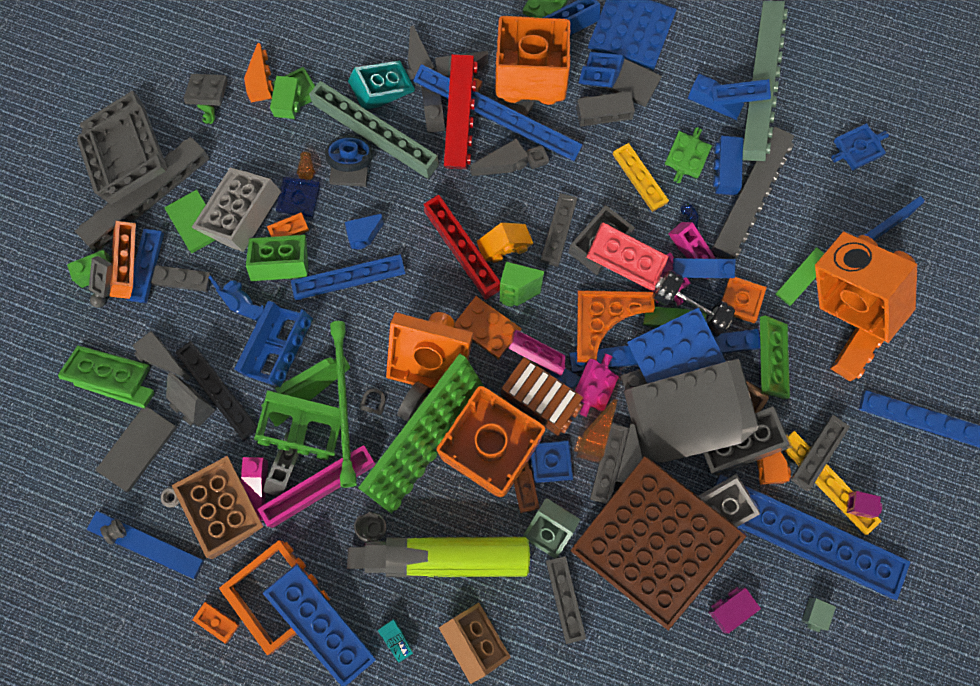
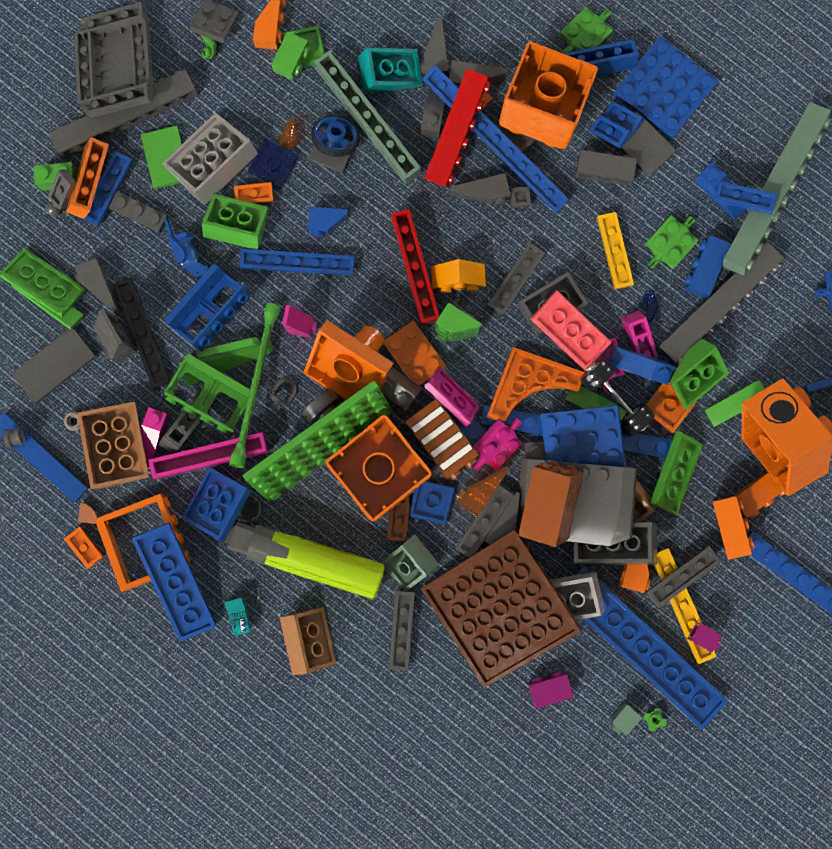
camera: 20 degrees right, 10 degrees up
none -> nougat tile [78,503,98,524]
none -> blue plate [182,467,252,543]
none -> dark pink slope [282,305,317,338]
none -> dark grey brick [381,367,423,410]
none -> dark orange brick [518,460,583,547]
none -> bright green plate [643,708,667,731]
none -> bright green slope [670,339,729,410]
none -> orange slope [713,496,755,560]

